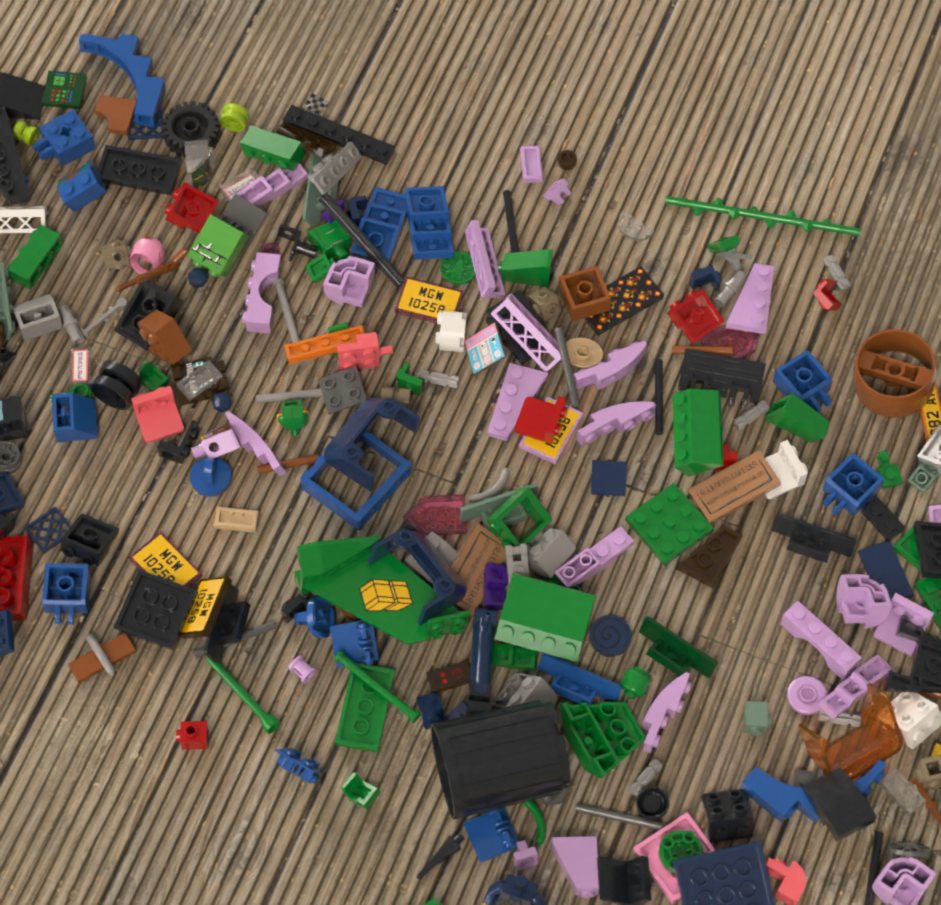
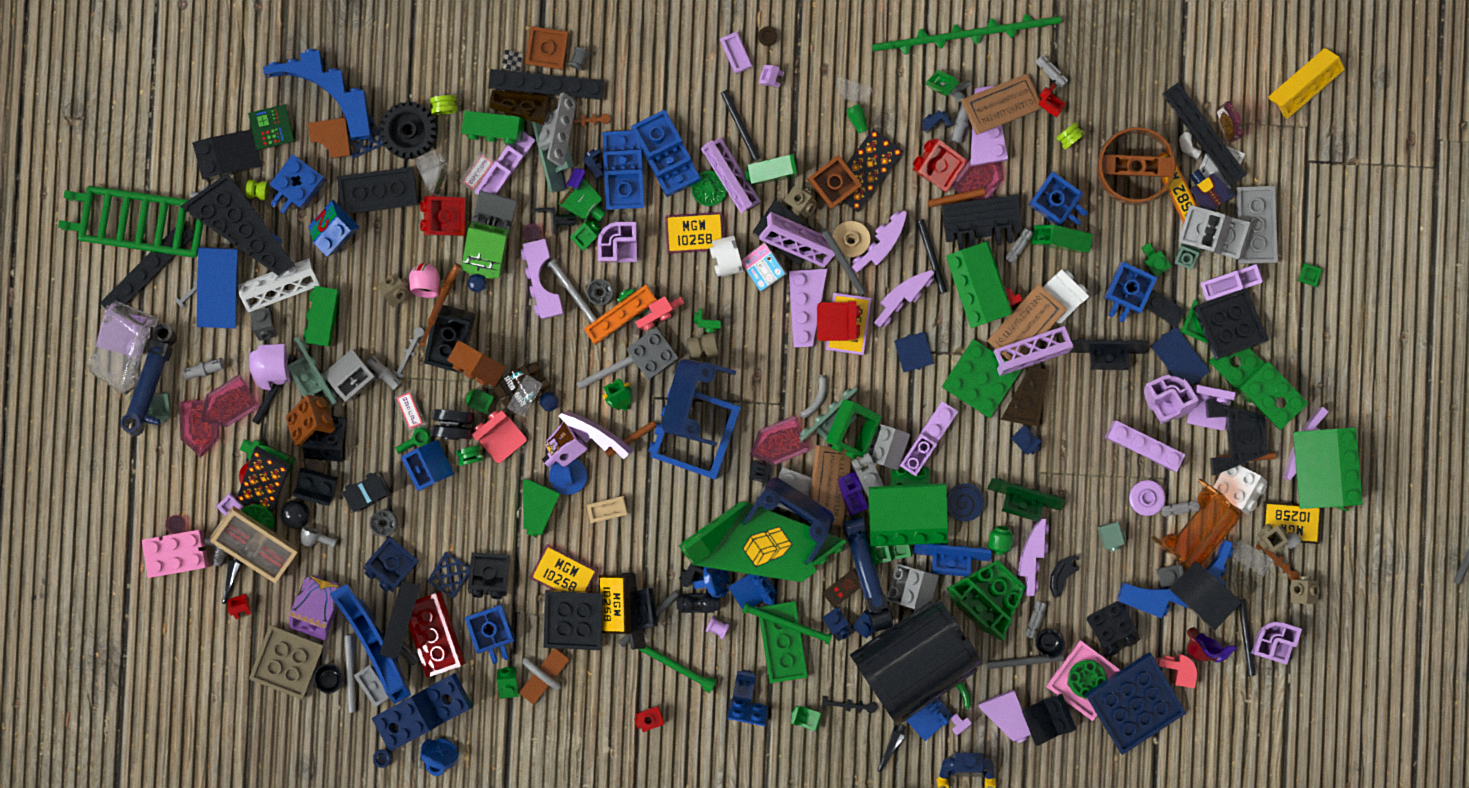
camera: 20 degrees left, 25 degrees up
black bracket [157,420,199,464] -> none
black axle [319,193,405,288] -> none
light grey axle [419,370,459,388] -> none
lavender slope [818,654,893,720] -> none
dark grey wheel [888,841,930,857] -> none
none -> green wheel [456,445,485,466]
none -> green bracket [496,667,519,699]
none -> green slope [523,478,561,538]
none -> dark orange tile [525,26,569,70]
none -> dark grey bush [568,47,591,71]
none -> dark orange piece [573,114,610,127]
none -> dark grey wheel [586,279,614,306]
none -> black piece [677,594,720,613]
none -> dark blue bracket [732,670,756,702]
none -> black piece [821,696,876,713]
none -> green cone [846,104,869,134]
none -> medium nougat tile [961,73,1042,135]
none -> lavender fence [994,326,1073,376]
none -> dark blue bracket [1010,425,1042,455]
none -> black piece [1050,556,1079,598]
none -> lime wheel [1055,121,1086,150]
none -> hair [1187,627,1237,663]

